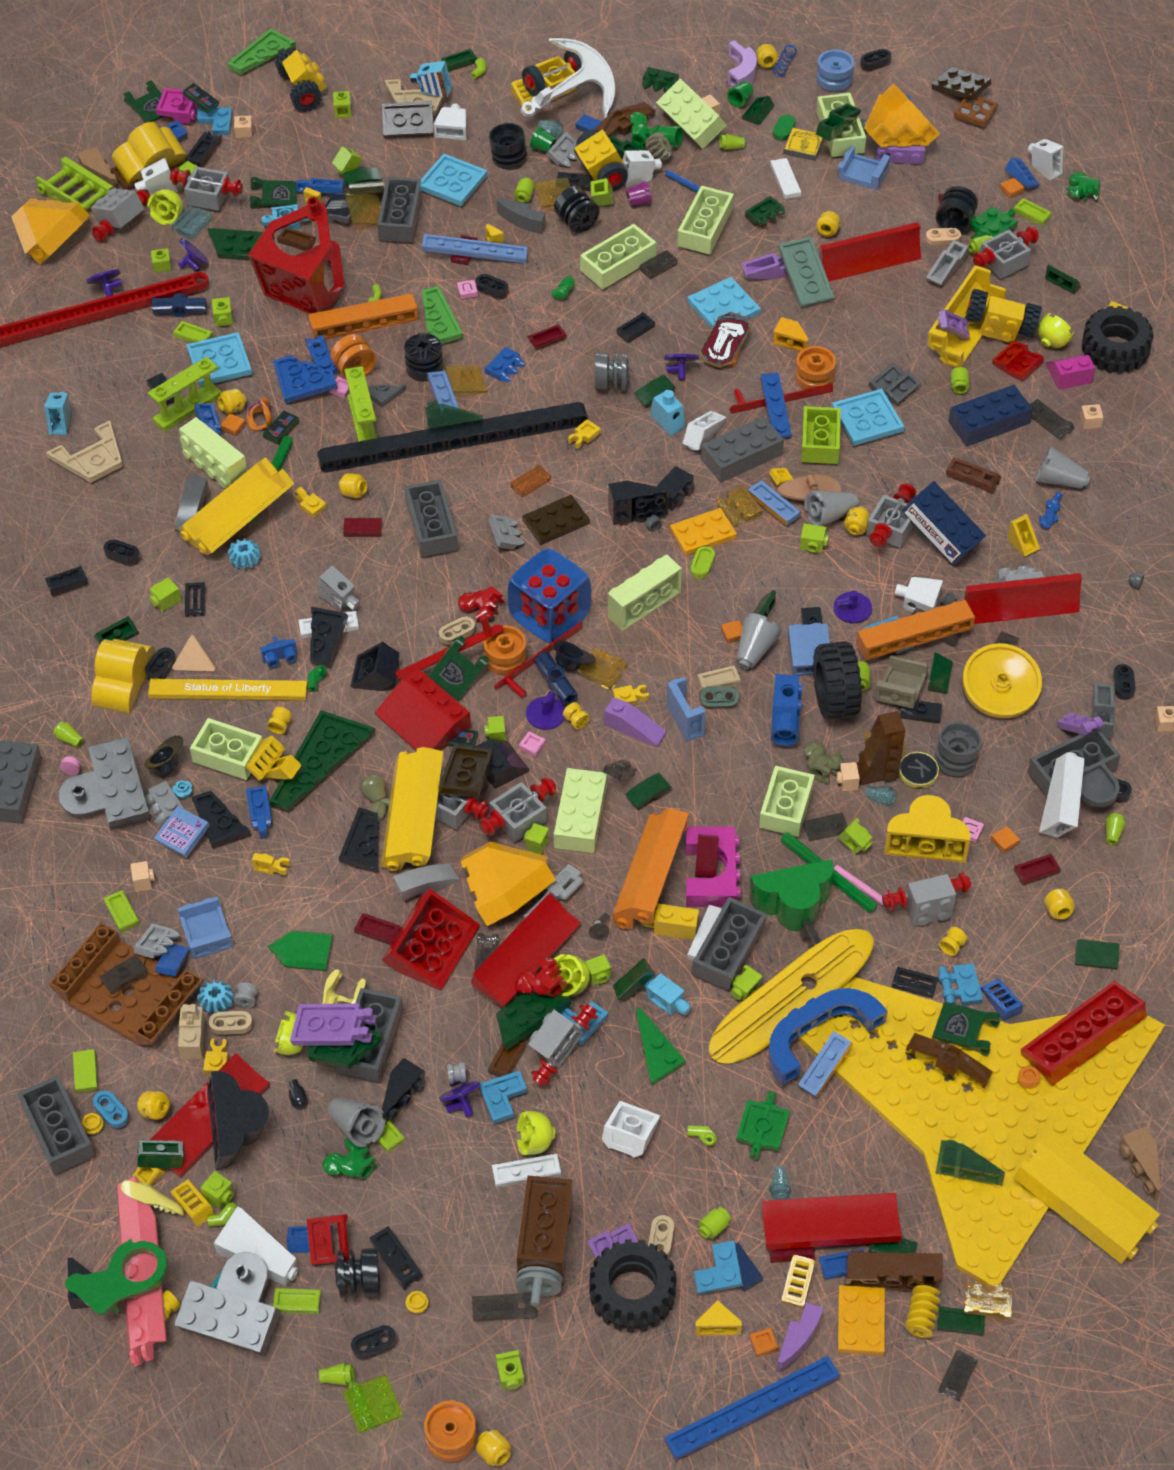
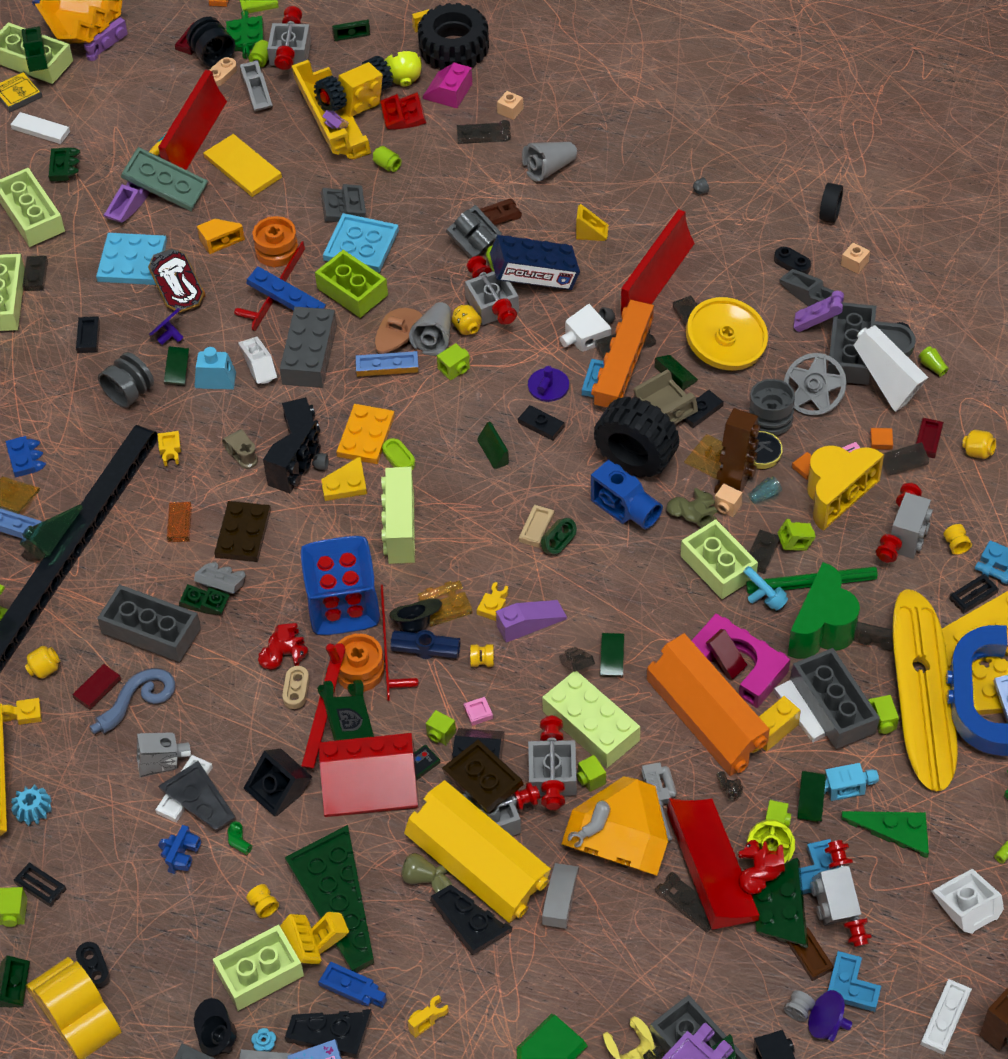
camera: 50 degrees left, 0 degrees up
yellow tile [148,679,308,701] -> none
light nougat piece [172,635,215,671] -> none
dark red tile [354,913,401,945] -> none
red slope [381,888,480,990] -> none
neon yellow cylinder [517,1111,555,1155] -> none
dark purple shield [526,691,565,730] -> none
dark red tile [527,324,567,350] -> none
medium blue panel [667,677,706,742] -> none
clear yellow plate [716,486,763,527] -> none
orange tile [721,620,742,643] -> none
light grey cone [736,613,781,670] -> none
yellow tile [769,468,793,486] -> none
medium blue brick [787,623,830,676] -> none
yellow head [816,211,841,237] -> none
bright pink bar [834,865,883,906] -> none
medium blue panel [837,146,890,190] -> none
dark blue brick [948,384,1033,447] -> none
light grey plate [994,565,1043,583] -> none
blue animal [1039,492,1063,530] -> none
none -> sand blue plant [89,668,175,734]
none -> dark green slope [179,584,230,615]
none -> yellow tile [203,134,282,197]
none -> dark tan piece [222,429,258,469]
none -> yellow wing [321,457,367,501]
none -> dark grey plate [446,205,502,259]
none -> light grey arm [568,801,610,847]
none -> medium azure piece [743,566,788,611]
none -> light grey wheel [784,353,847,416]
none -> clear smoke plate [883,442,929,476]

